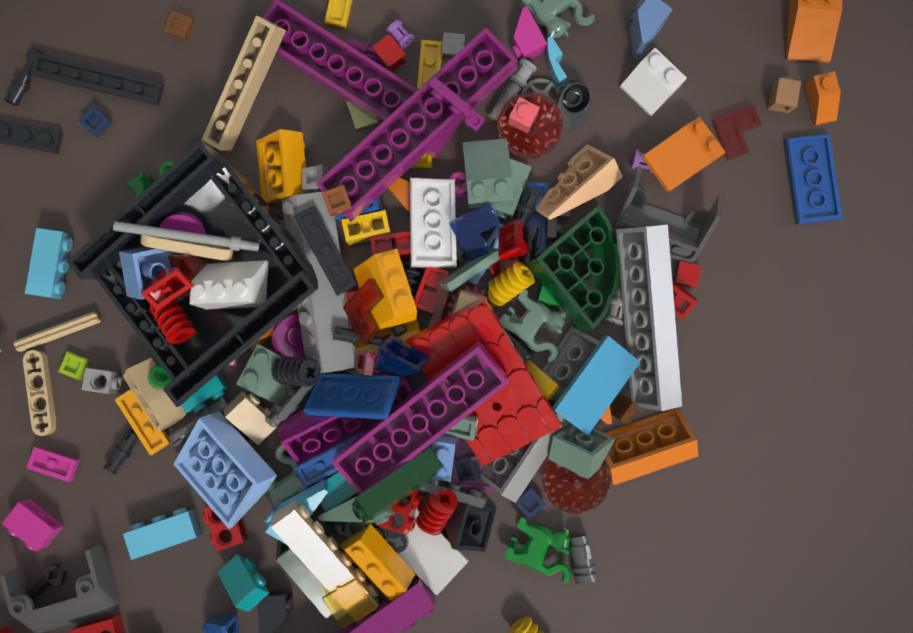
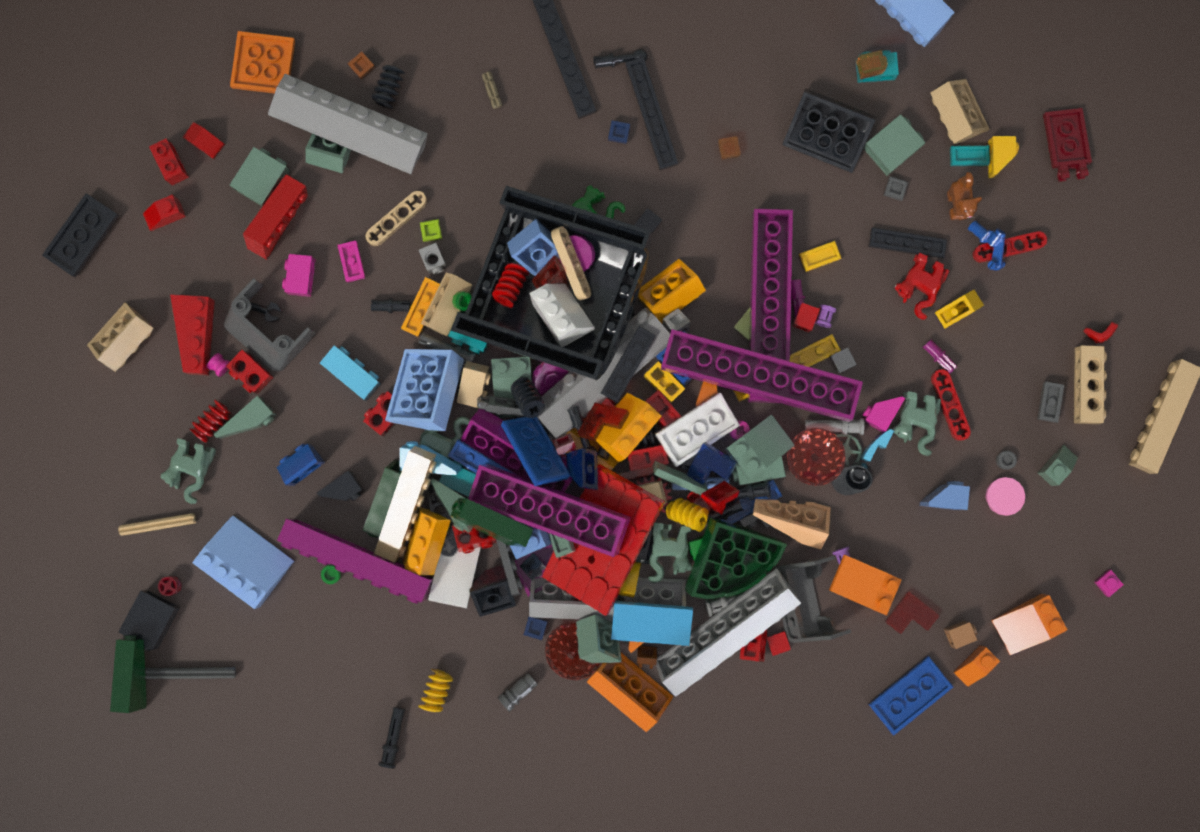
camera: 55 degrees right, 0 degrees up
tan axle [14,311,101,352] -> none
medium azure brick [25,228,73,299] -> none
light grey bar [113,221,260,251] -> none
red slope [141,268,193,310] -> none
tan brick [202,15,286,151] -> none
teal brick [217,554,269,612] -> none
dark orange plate [322,185,353,216] -> none
clear yellow piece [322,578,376,629] -> none
red piece [416,489,458,536] -> none
magenta hinge [428,77,485,132] -> none
green animal [504,515,571,583] -> none
coral brick [508,97,540,133] -> none
white slope [620,48,687,116] -> none

